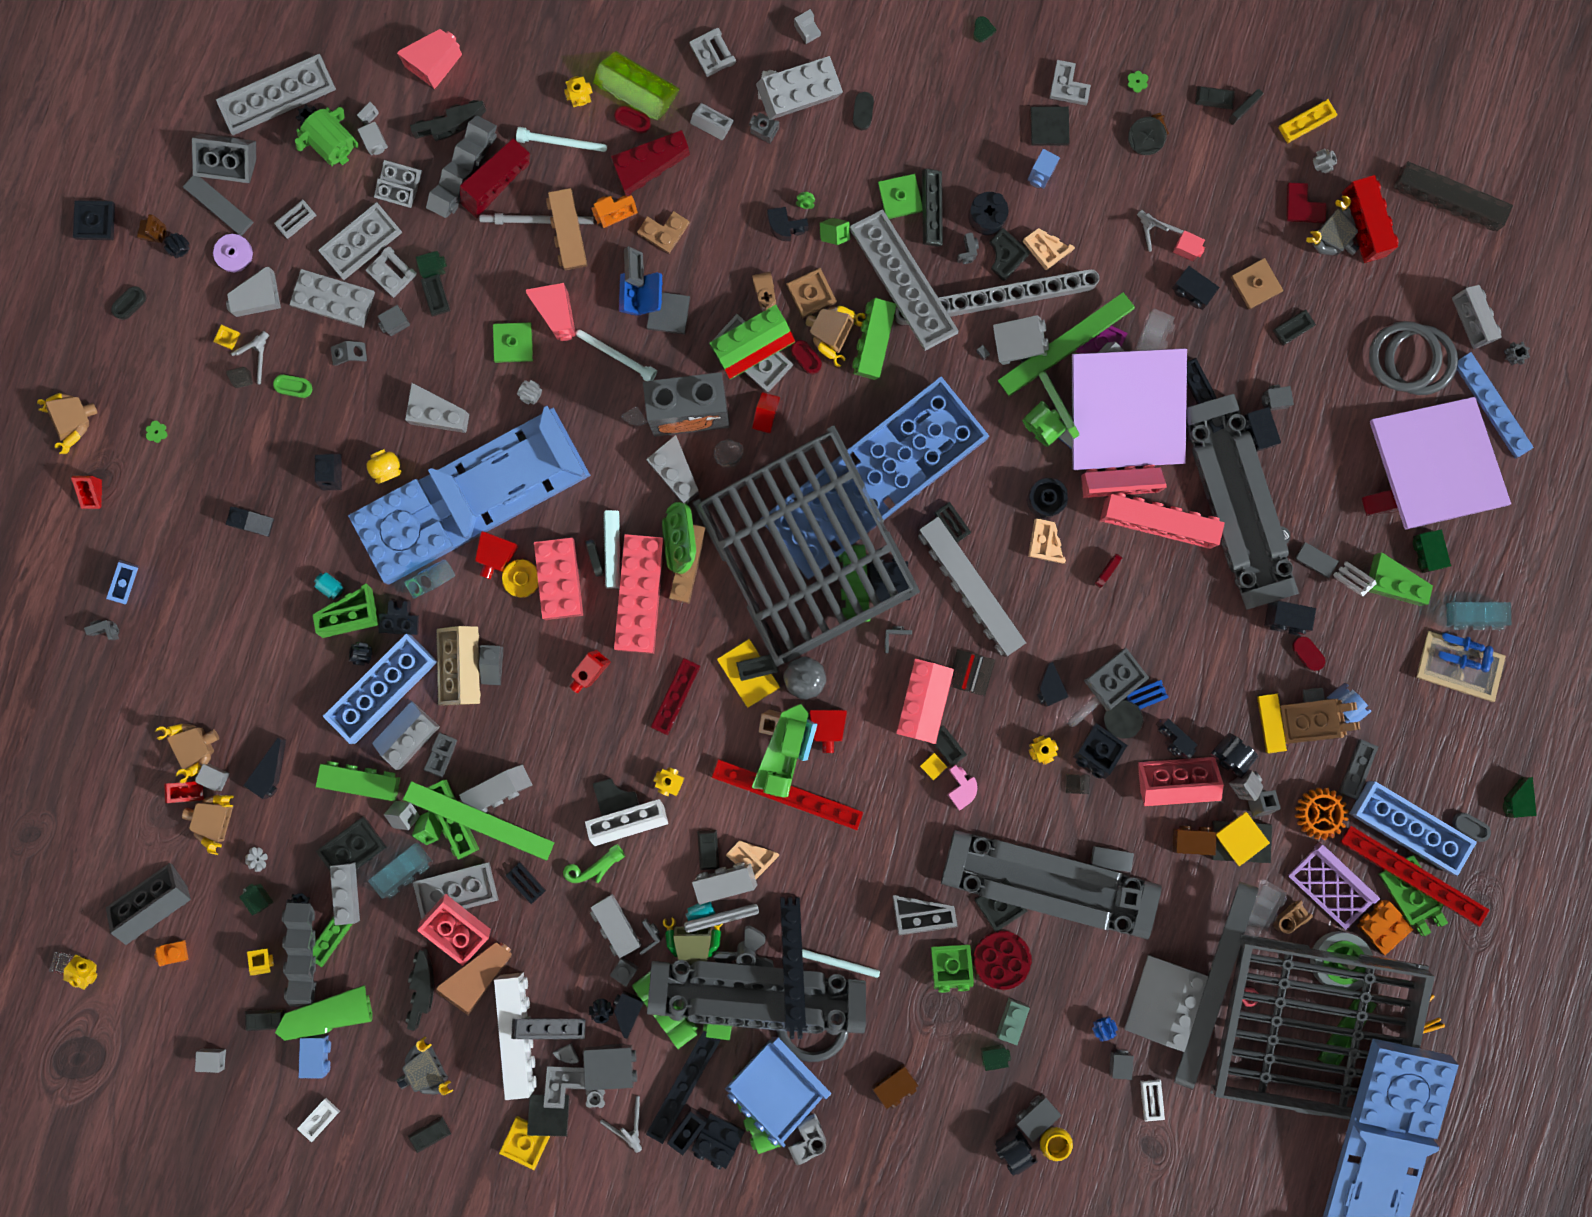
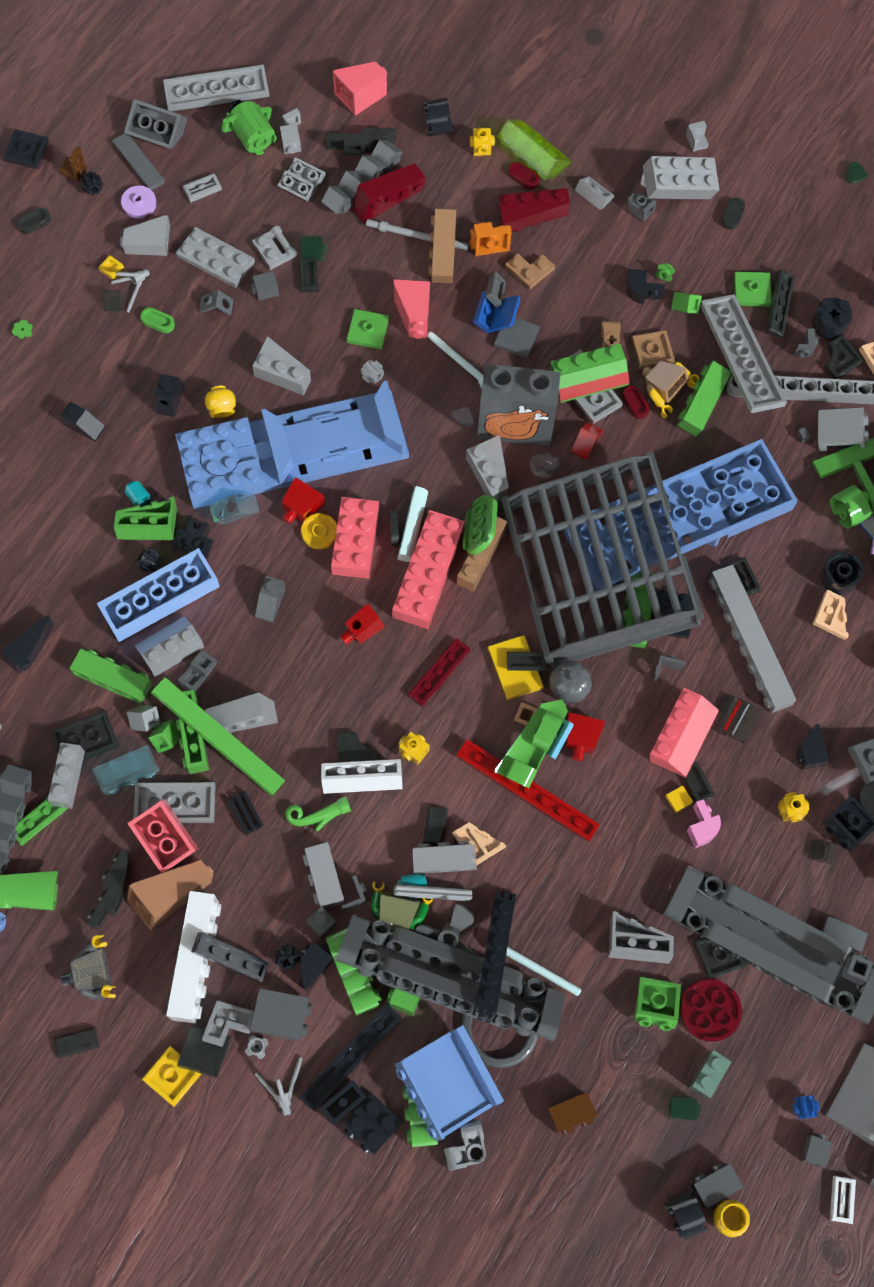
camera: 15 degrees right, 15 degrees down
light grey plate [318,202,402,280] -> none
tan slope [437,626,481,705] -> none
light aqua piece [516,127,607,152] -> none
light grey tile [553,1043,580,1064] -> none
light grey plate [689,28,737,77] -> none
none -> black brick [423,98,453,137]

